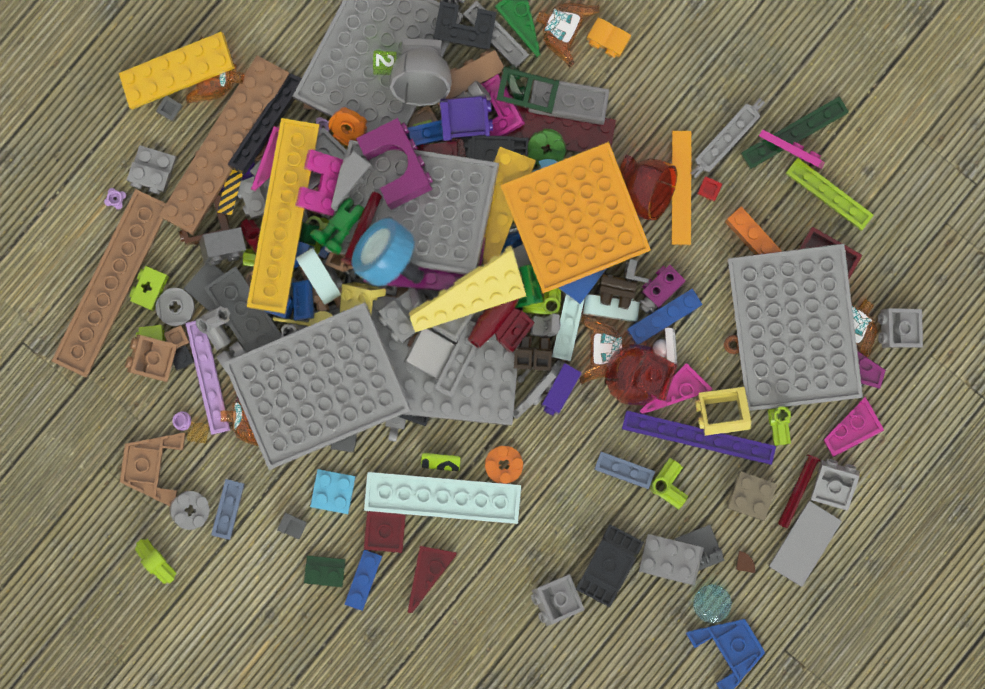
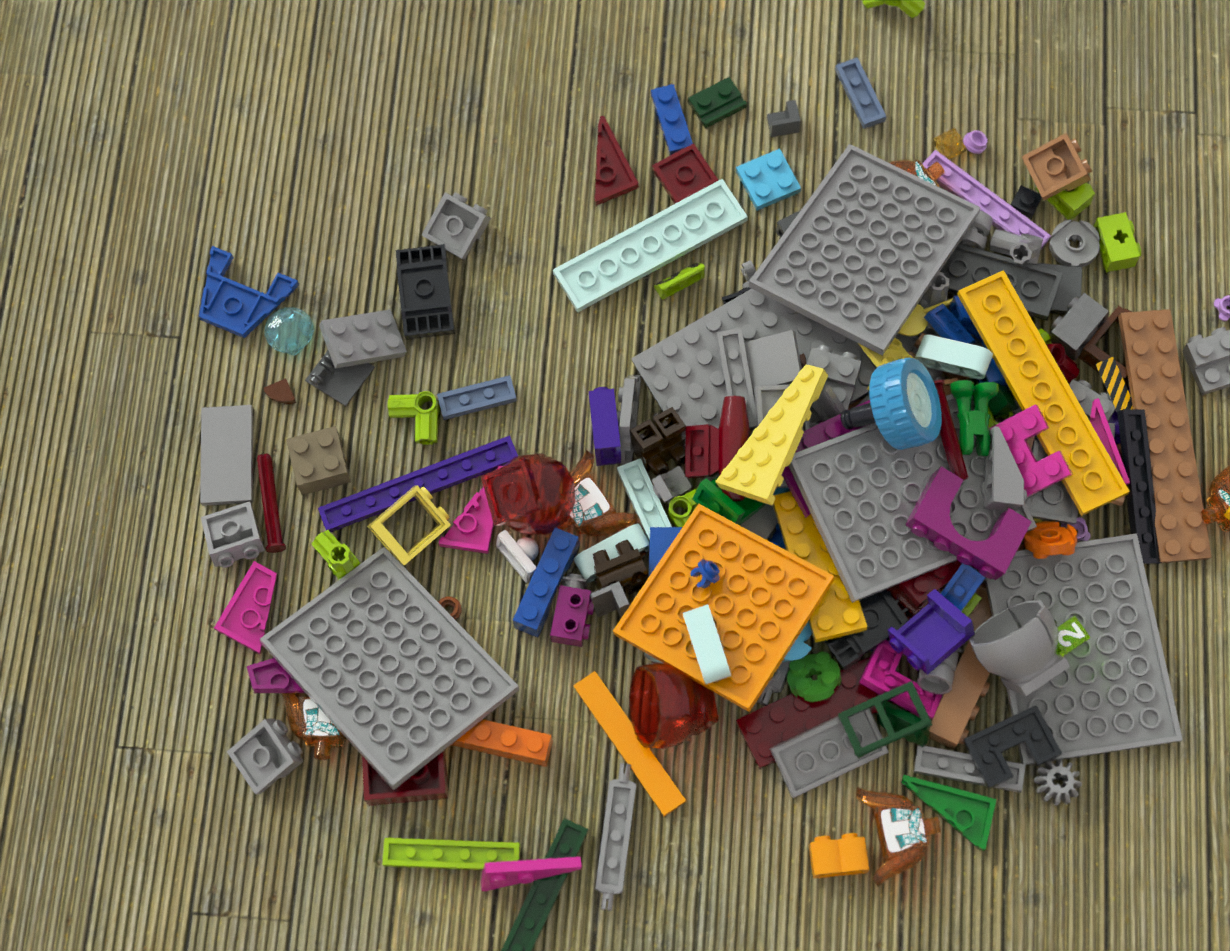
camera: 150 degrees right, 15 degrees down
medium nougat plate [52,189,166,378] -> none
medium nougat wing [120,433,186,506] -> none
medium nougat plate [164,325,190,349] -> none
light grey plate [170,491,209,530] -> none
orange plate [485,446,523,484] -> none
red plate [697,176,722,202] -> none
none -> light aqua beam [683,605,732,684]
none -> blue plate [690,559,720,589]

